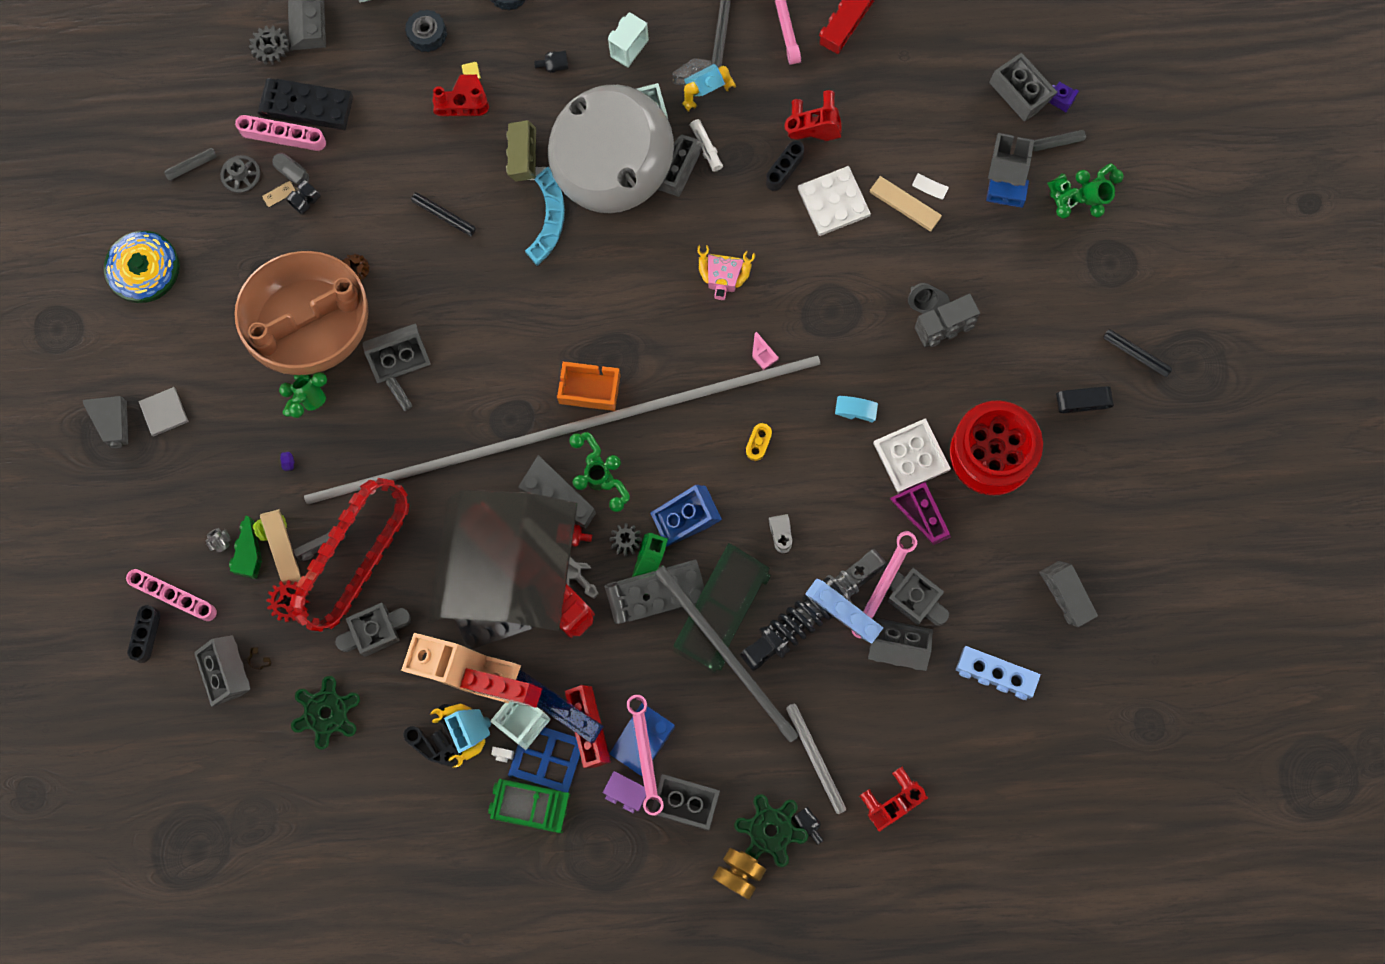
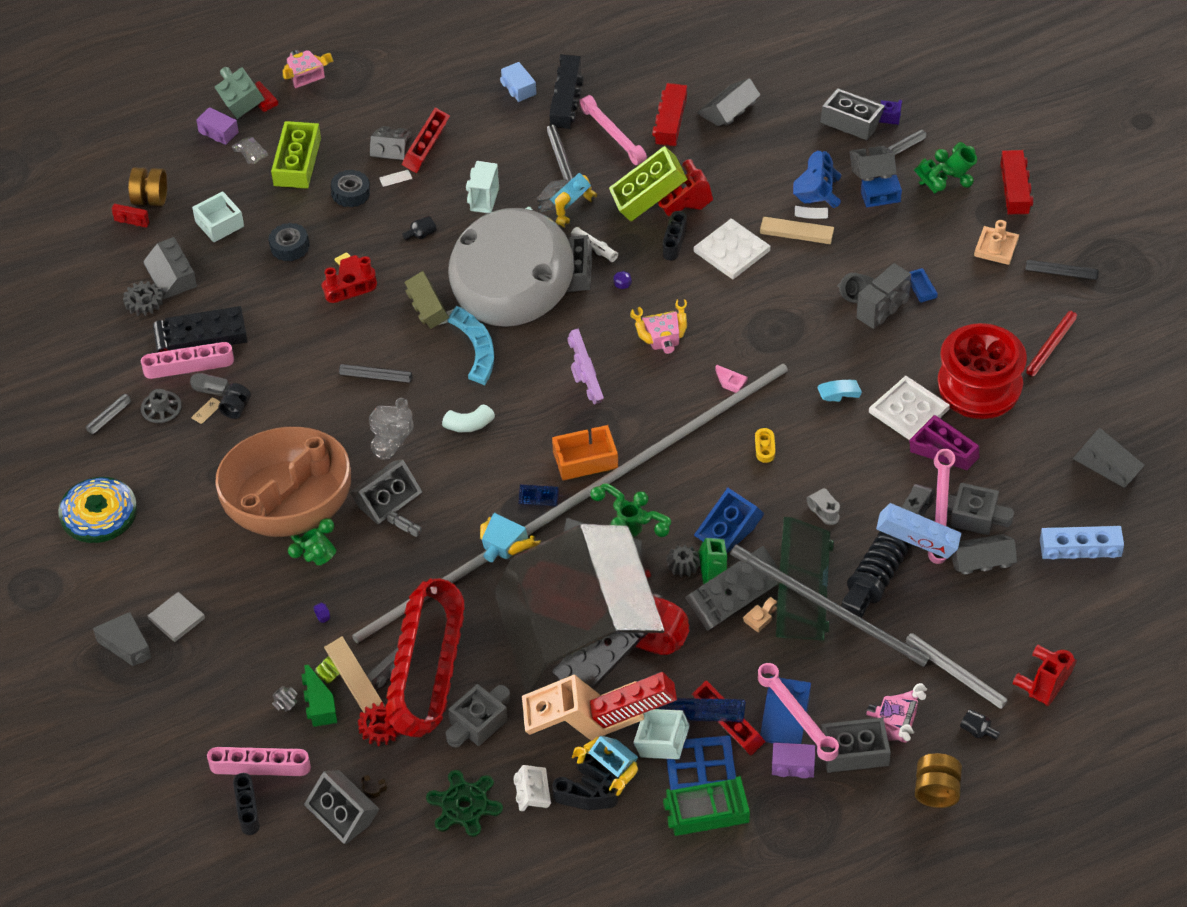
camera: 25 degrees left, 25 degrees down
white plate [491,747,515,763] -> none
dark green plate [734,794,808,867] -> none
black beam [1056,386,1114,413] -> none
none -> clear piece [369,398,414,460]
none -> light aqua cylinder [442,405,495,433]
none -> medium azure torso [480,513,541,562]
none -> white bracket [514,765,551,811]
none -> clear blue slope [518,484,559,506]
none -> lavender plate [568,329,604,405]
none -> lime brick [609,146,687,221]
none -> dark purple tile [614,271,632,289]
none -> slope [697,78,760,126]
none -> light nougat plate [743,597,777,633]
none -> blue piece [793,151,841,208]
none -> torso [866,683,927,743]
none -> blue tile [909,268,938,303]
none -> light nougat plate [974,220,1019,265]
none -> red brick [1000,150,1033,214]
none -> red axle [1026,311,1077,377]

